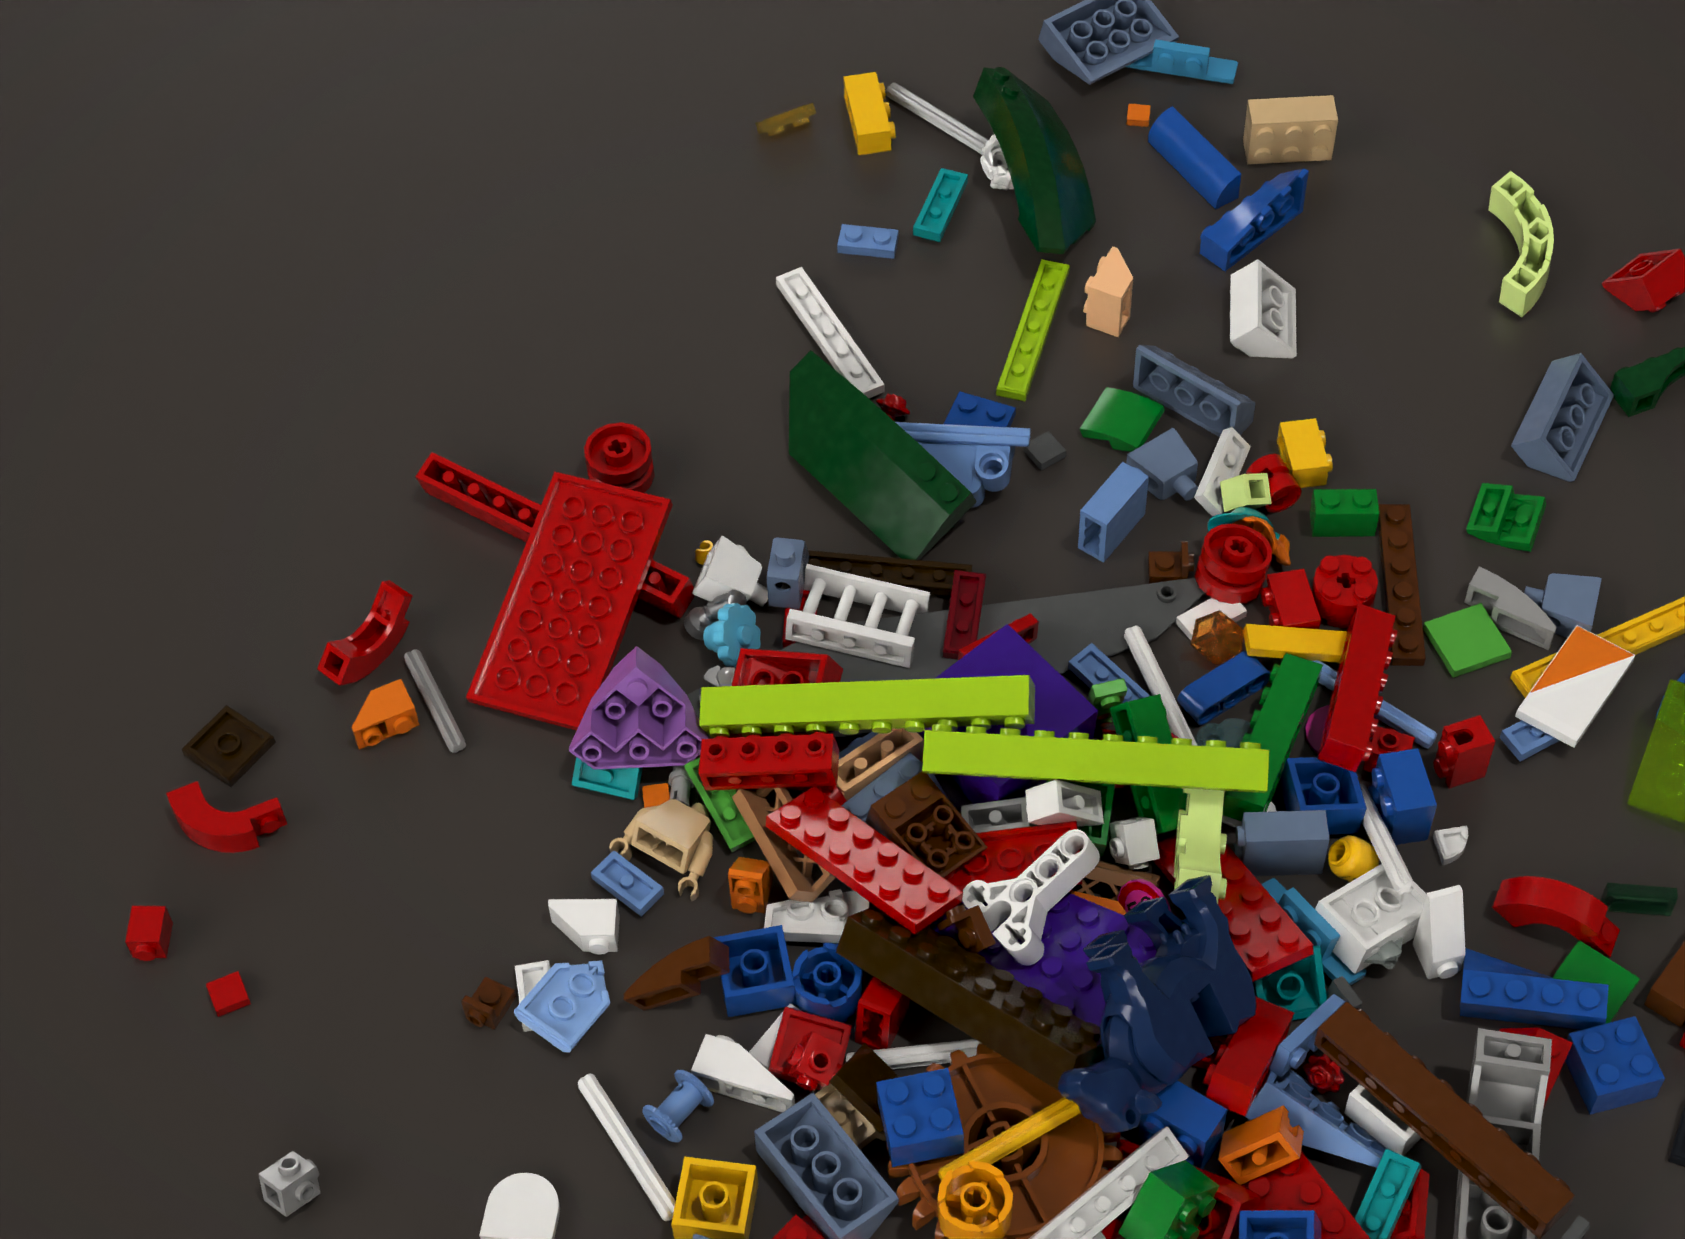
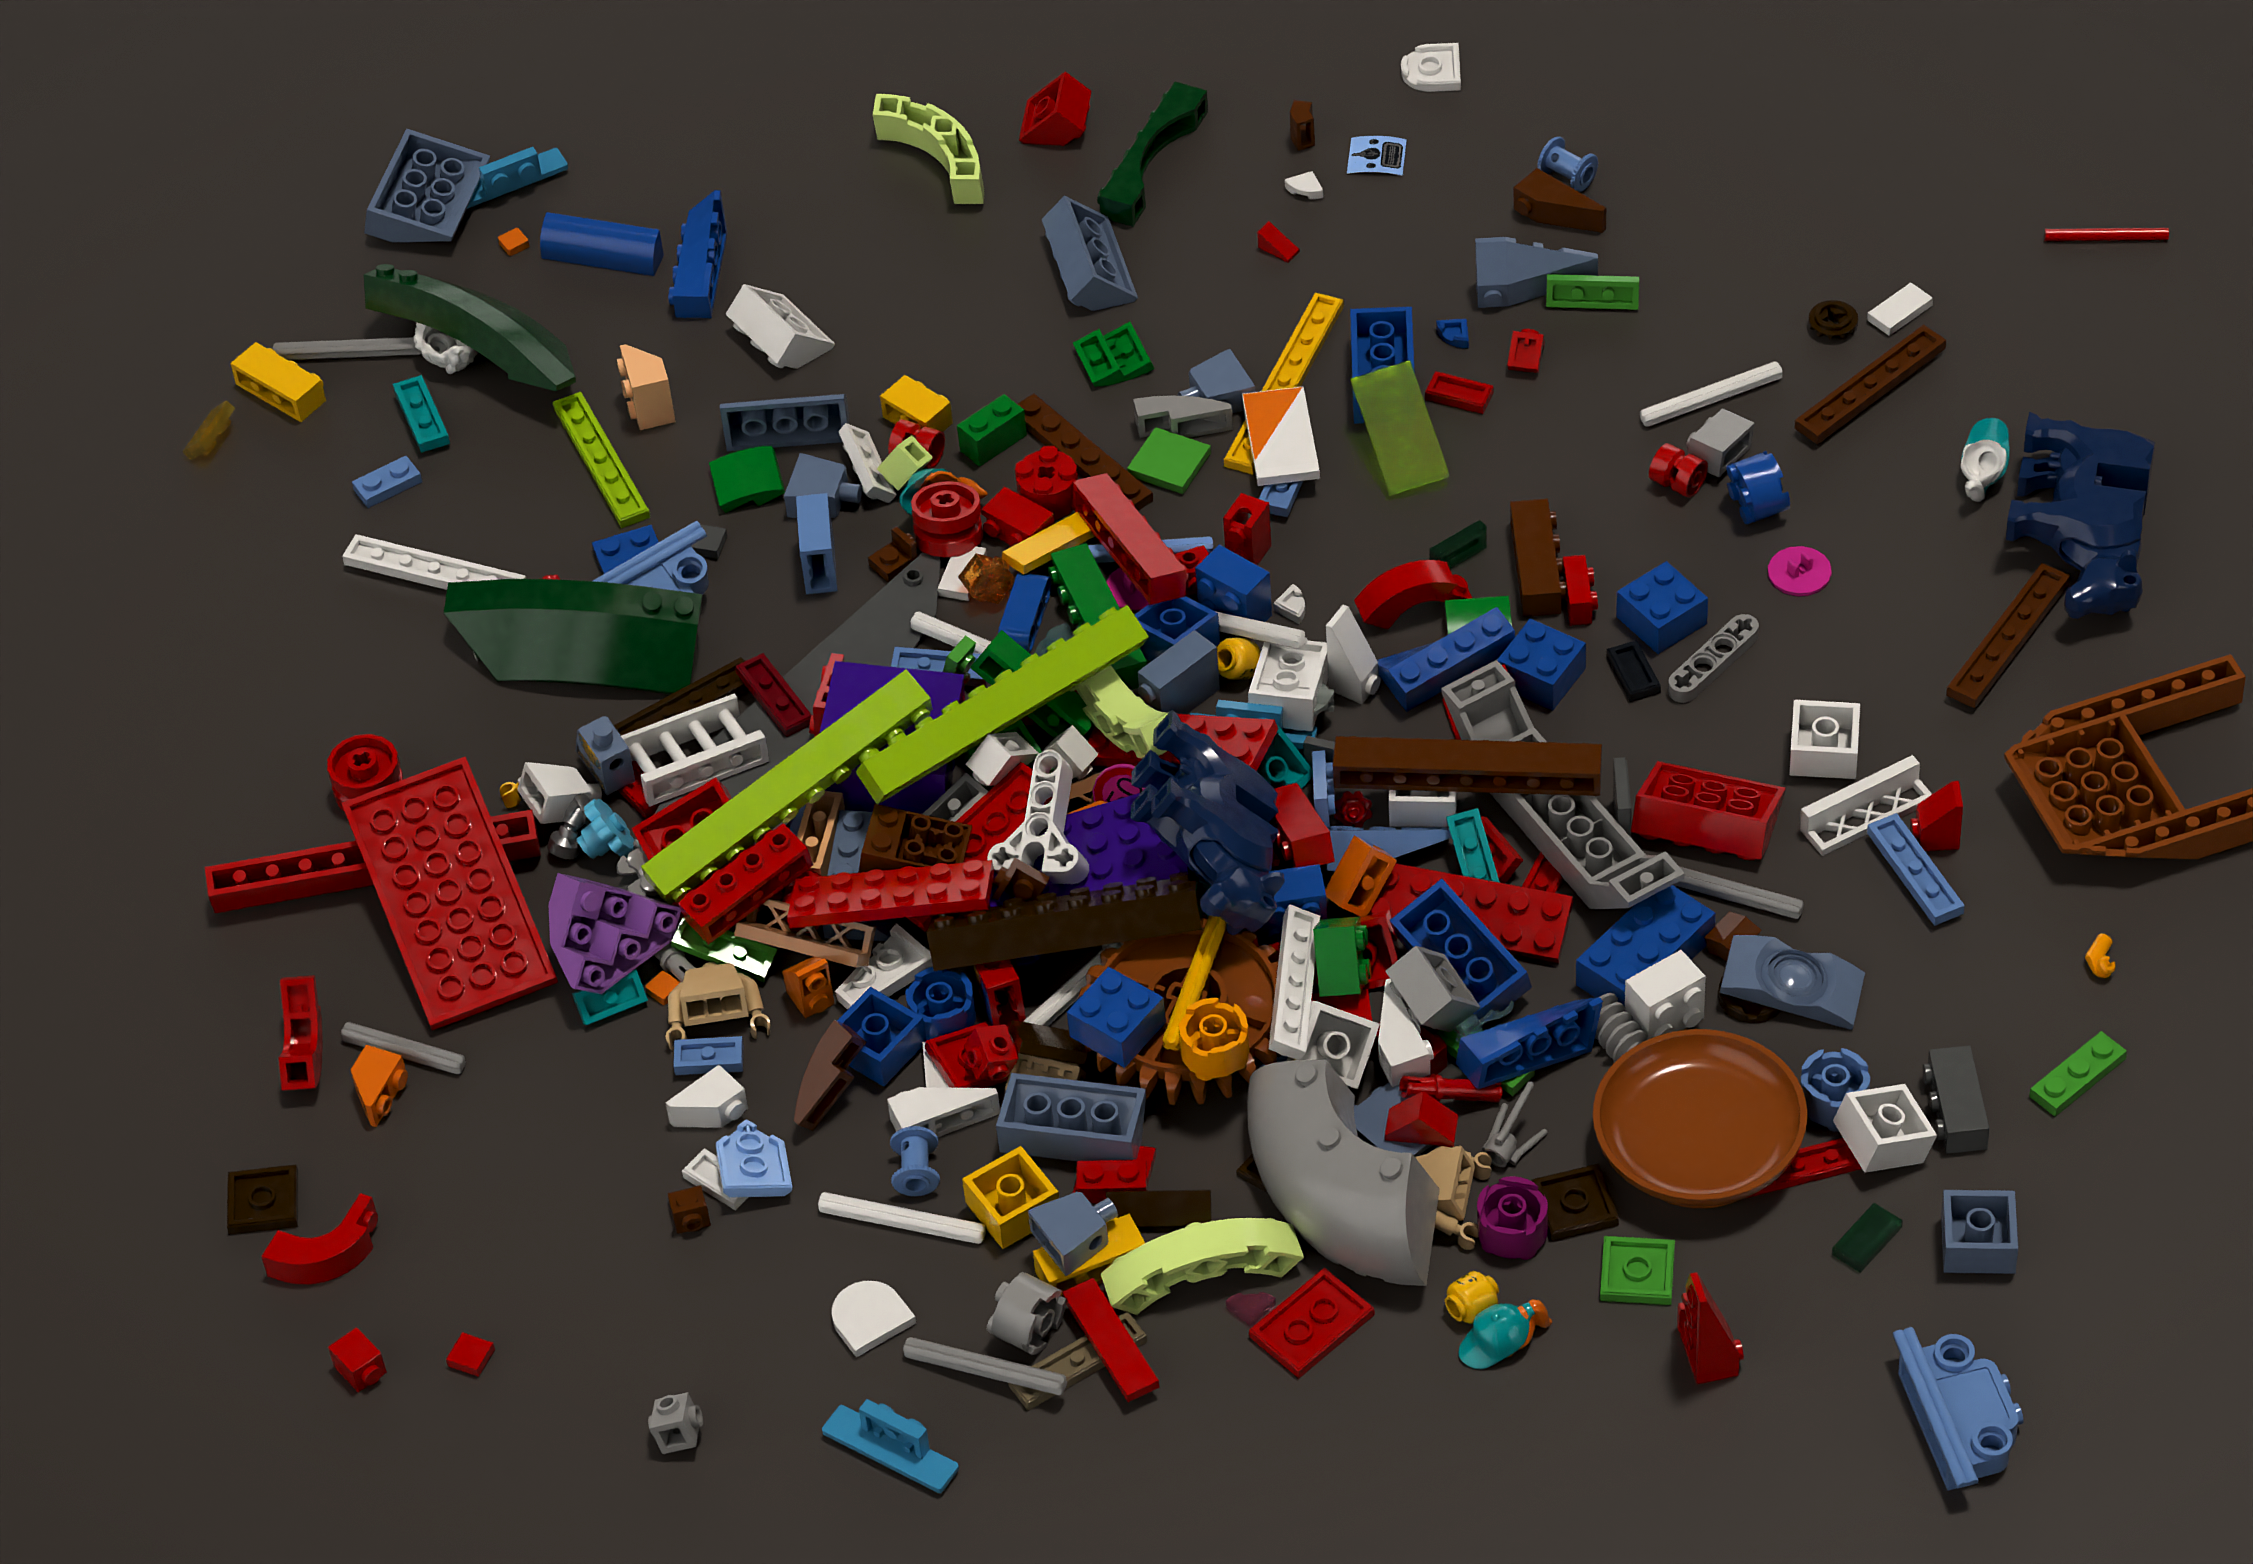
camera: 40 degrees left, 5 degrees down
tan brick [1243,95,1338,165] -> none

